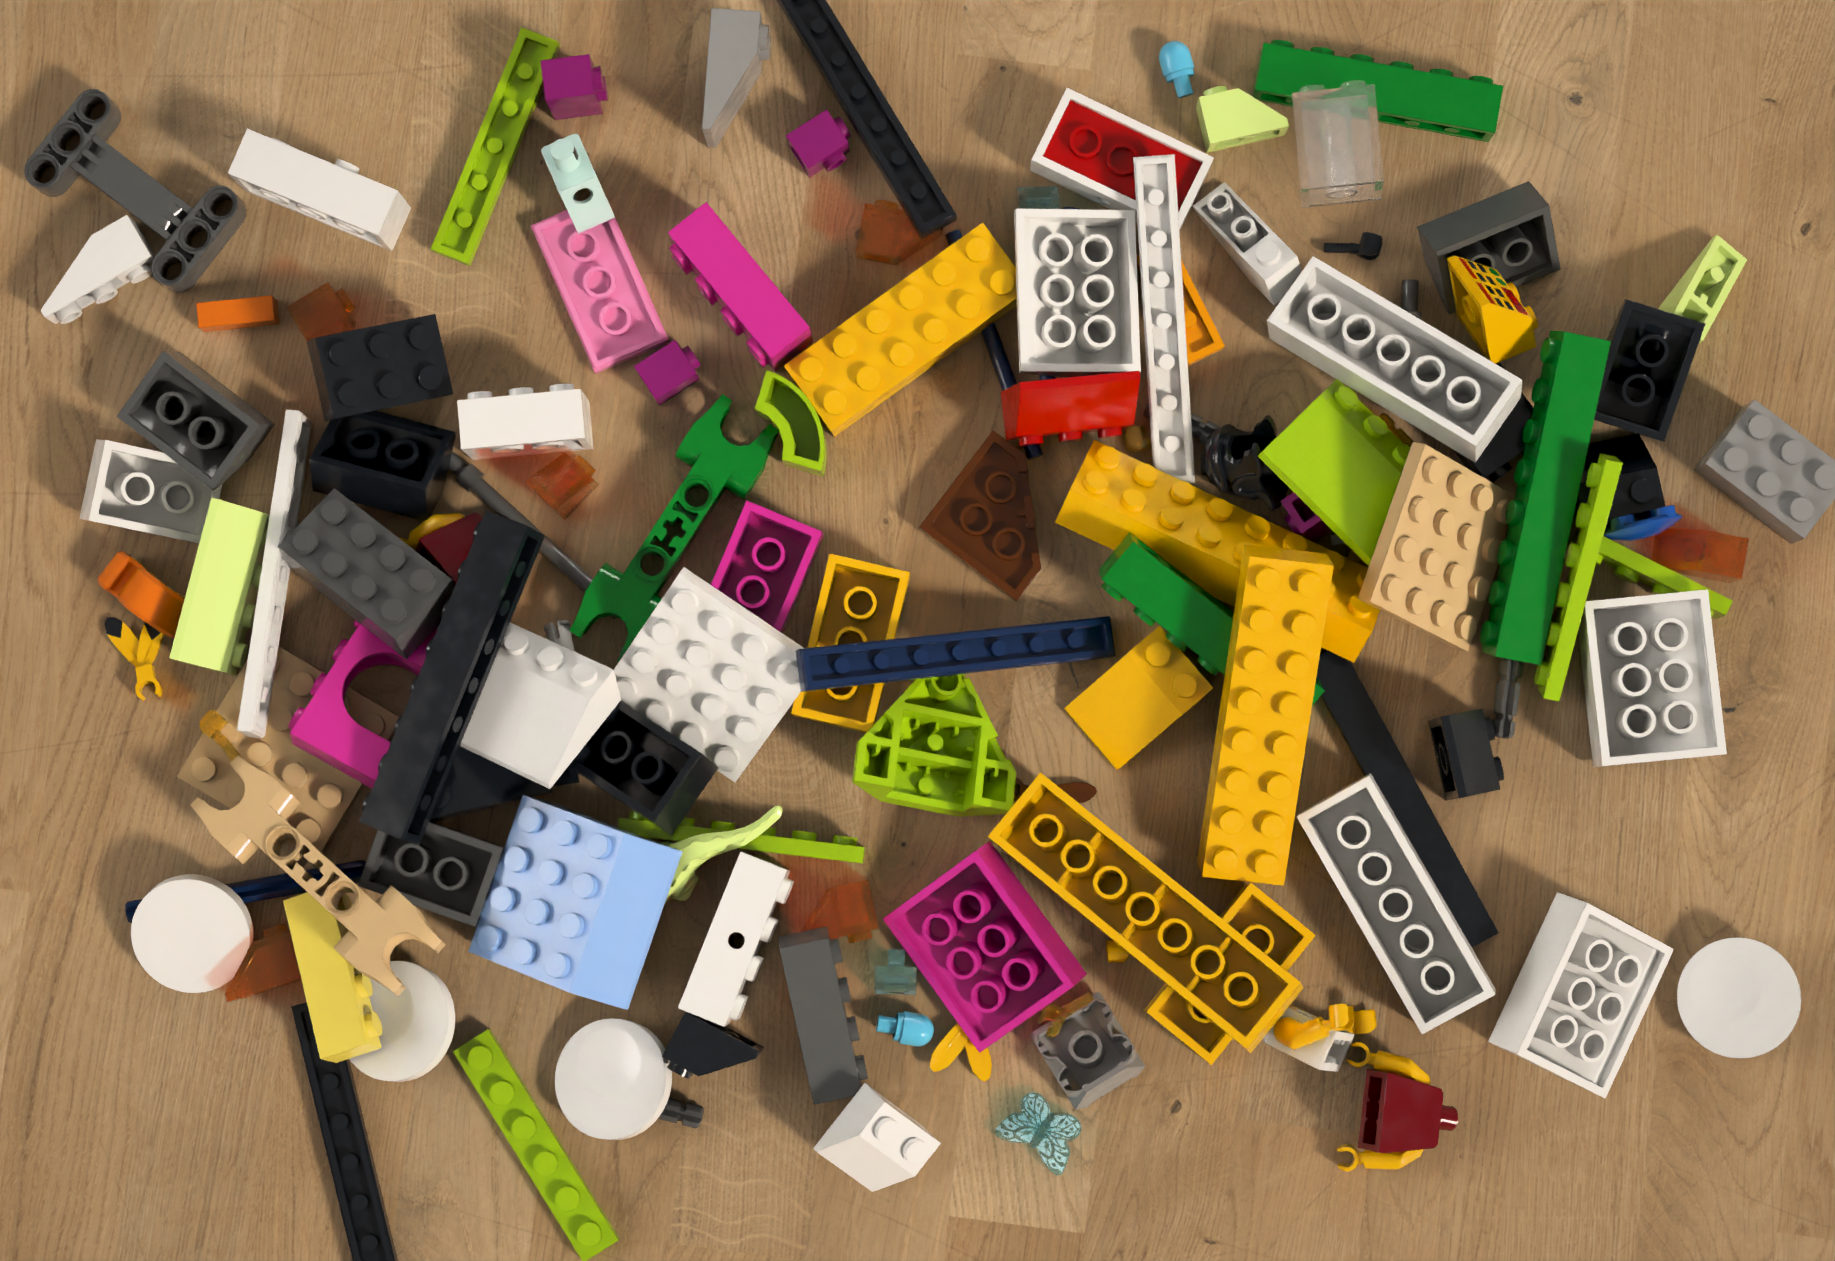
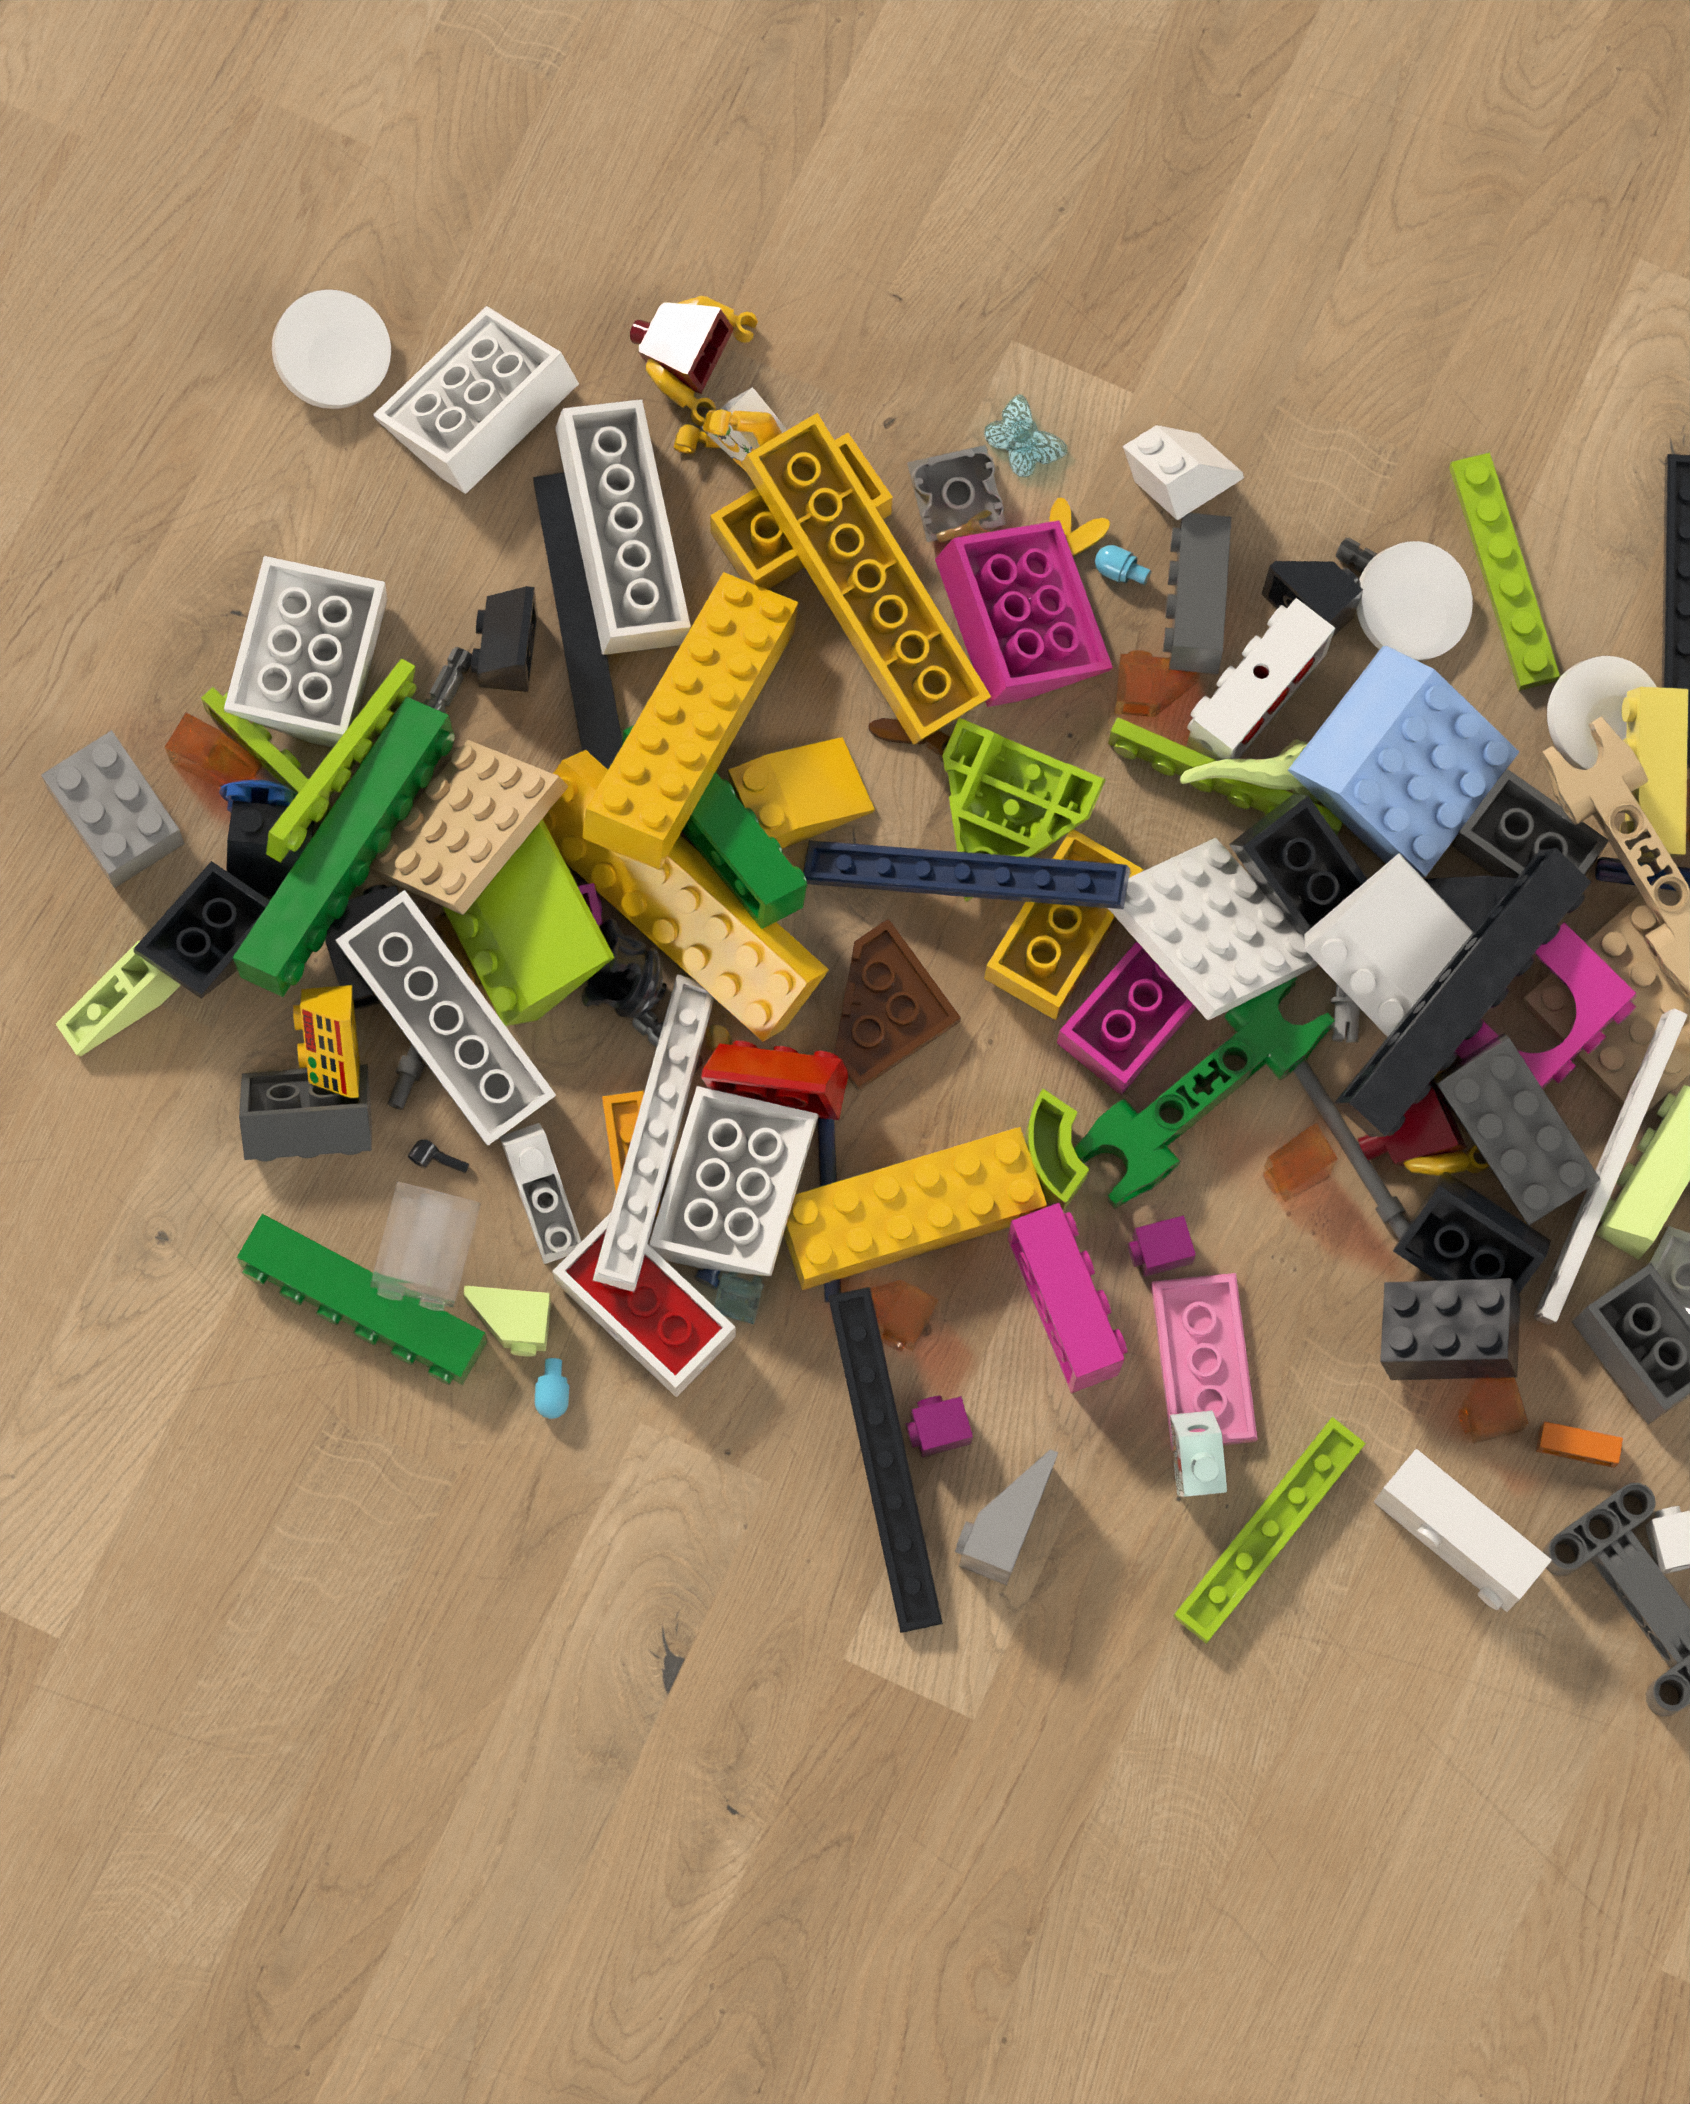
camera: 170 degrees left, 10 degrees down
white brick [457,384,594,460] -> none
magenta brick [540,54,608,120] -> none
clear light blue tile [875,949,917,995] -> none

